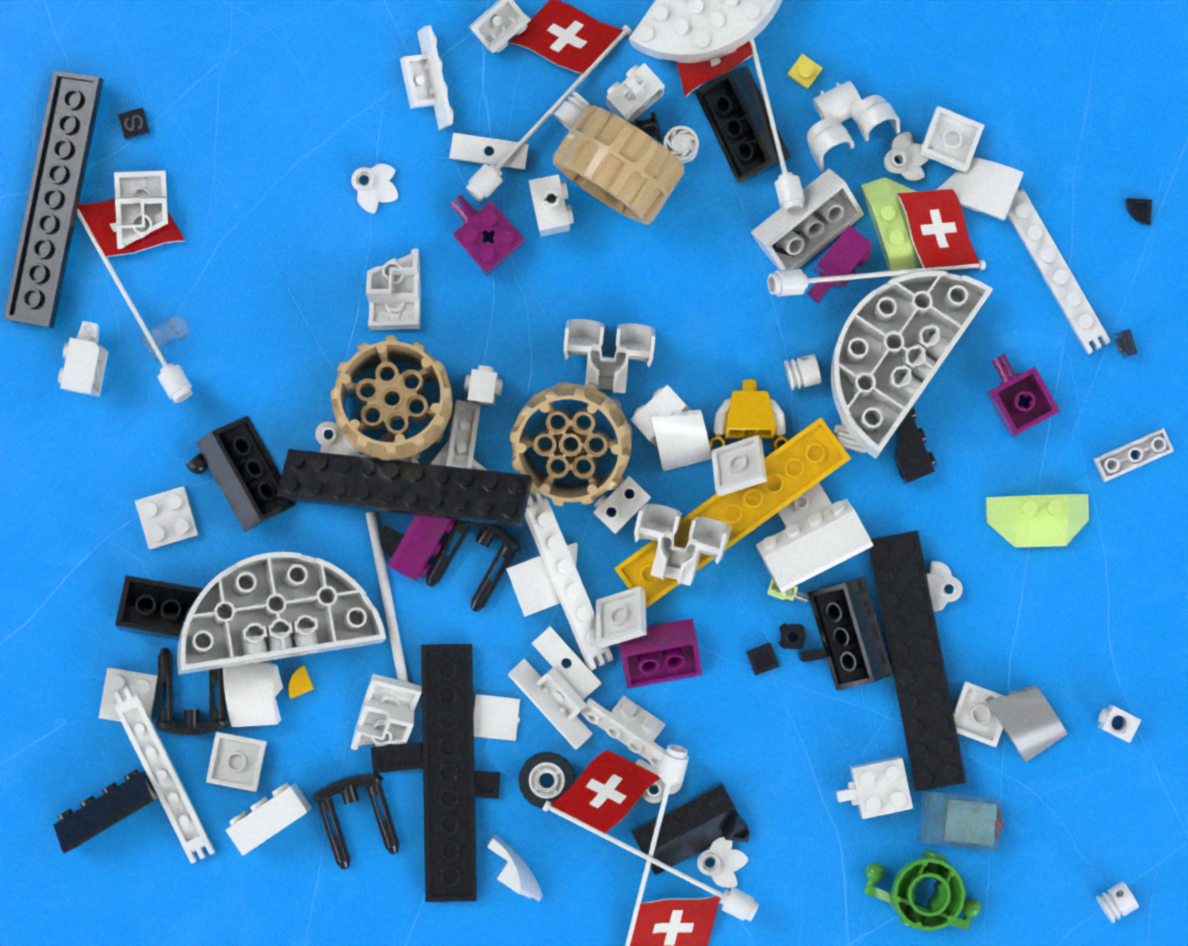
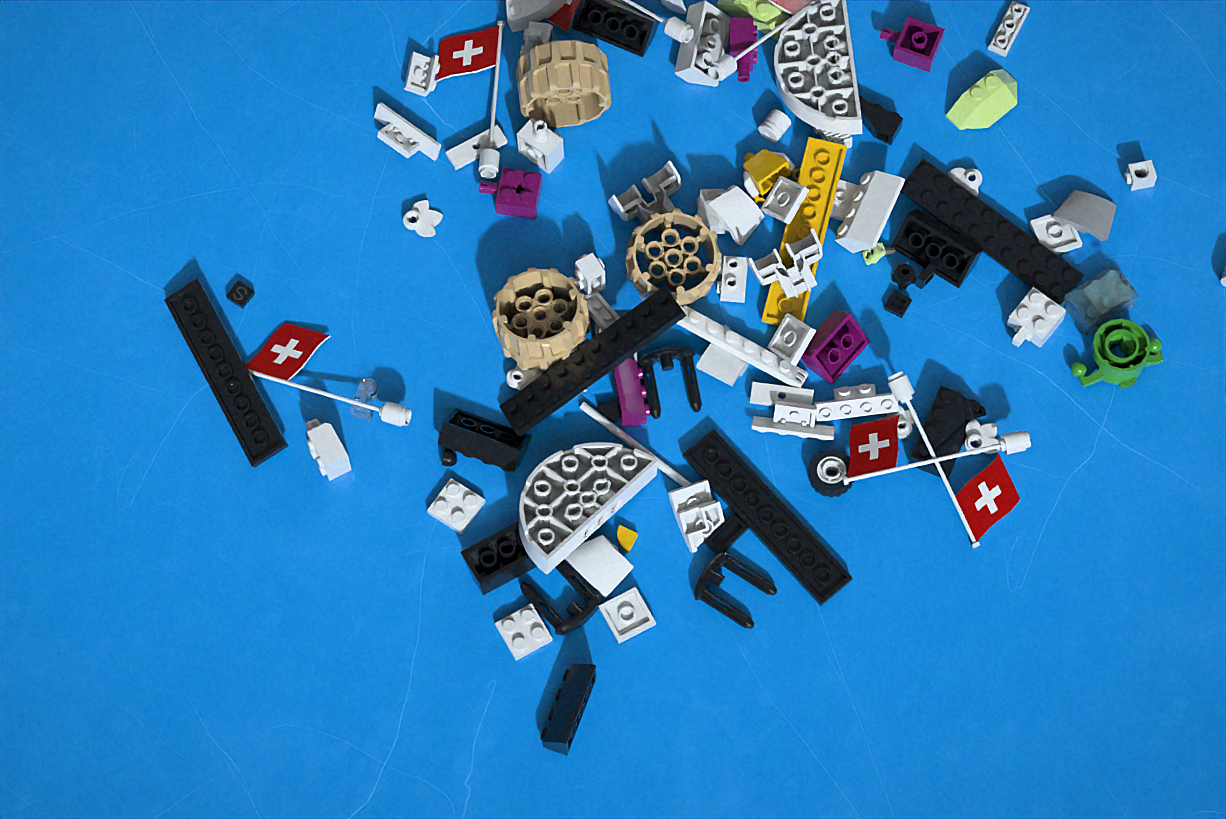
camera: 35 degrees left, 20 degrees down
white hinge [113,686,215,864] -> none
white slope [114,170,168,249] -> none
white brick [225,782,312,856] -> none
white slope [366,249,421,330] -> none
white piece [474,694,521,741] -> none
black tile [475,771,500,798] -> none
white slope [487,834,543,902] -> none
white piece [553,91,590,130] -> none

